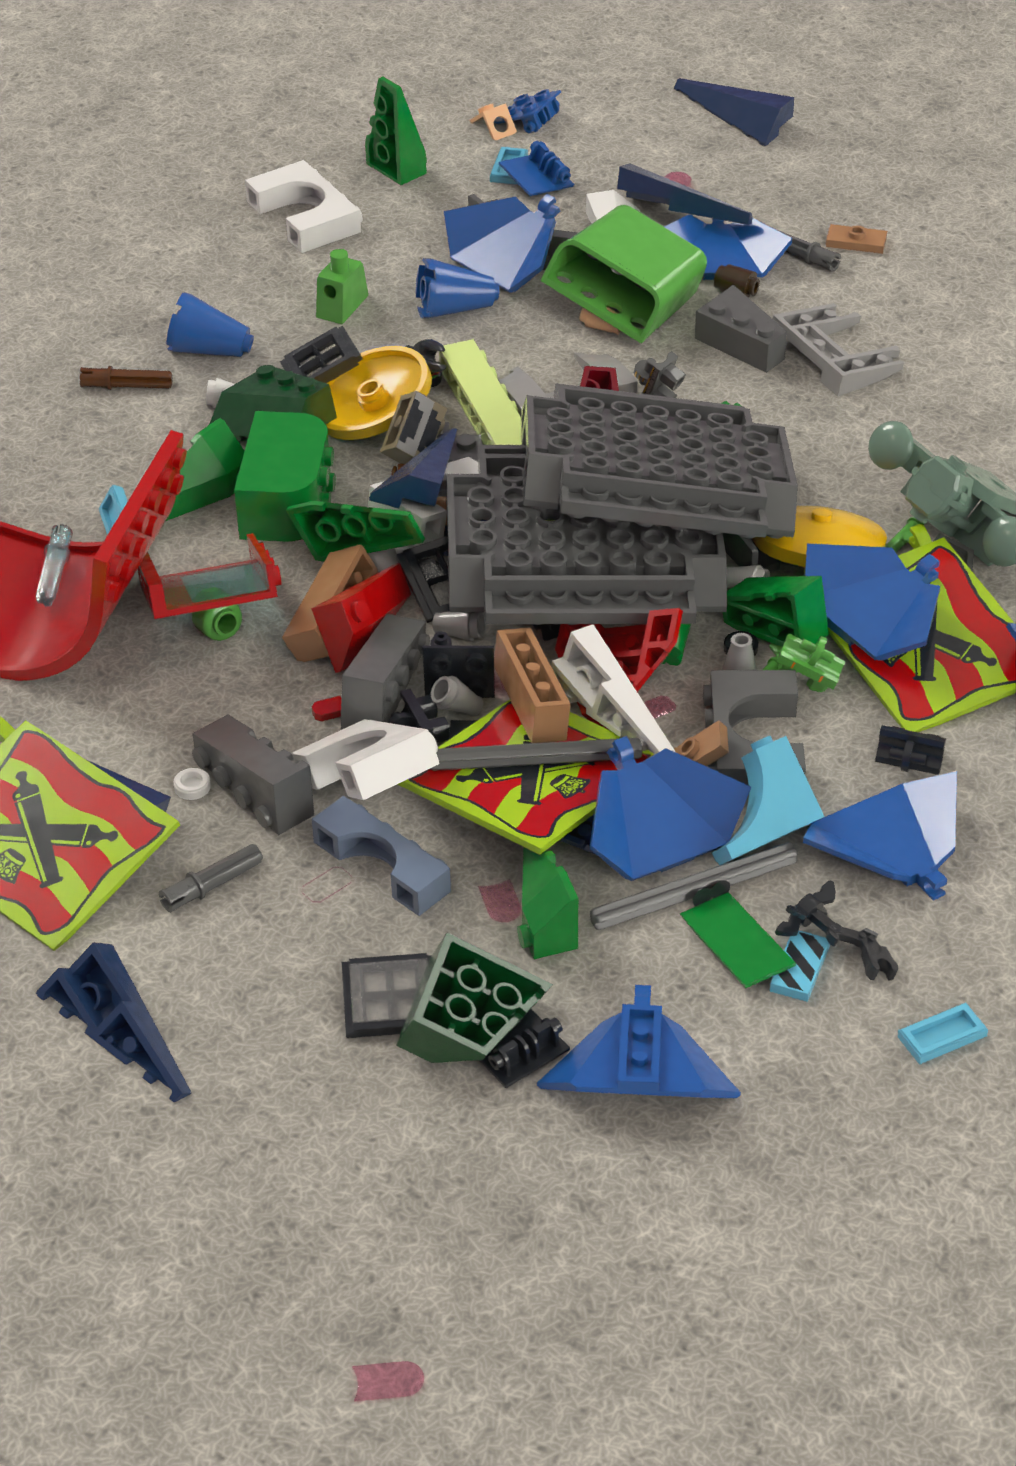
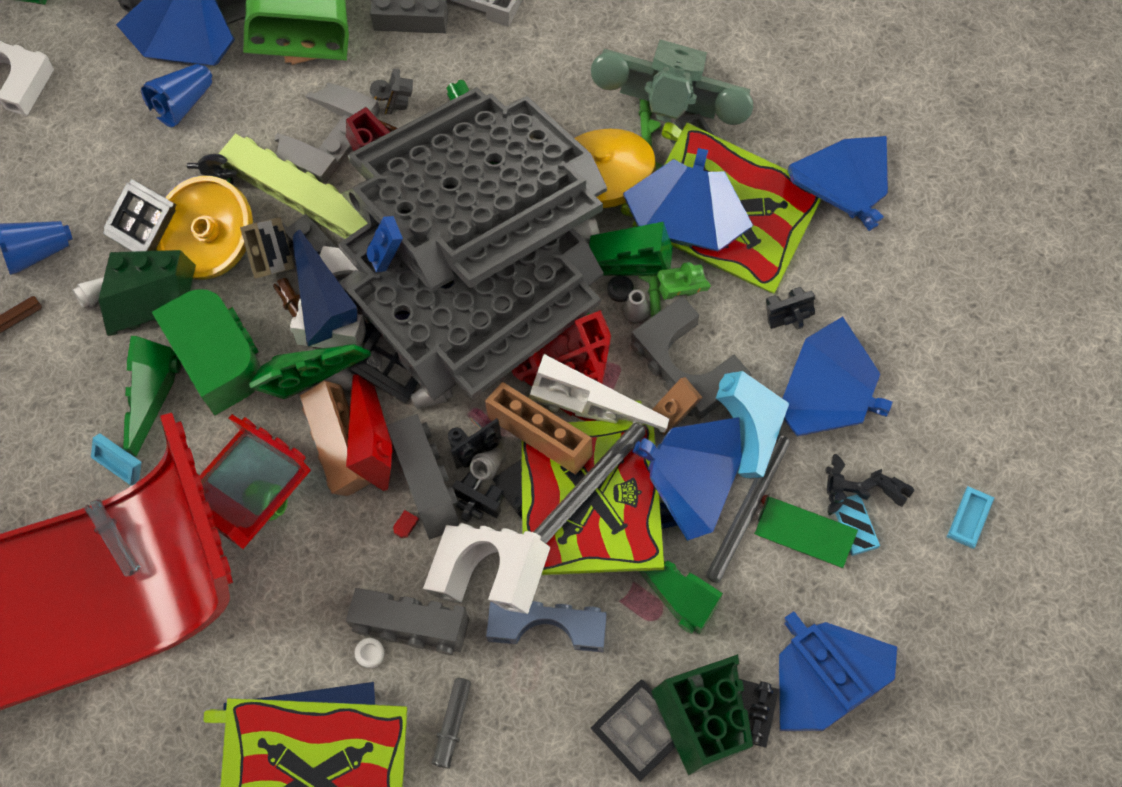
camera: 35 degrees left, 25 degrees up
bright green torso [316,249,368,324] -> none
none -> blue plate [367,216,403,272]

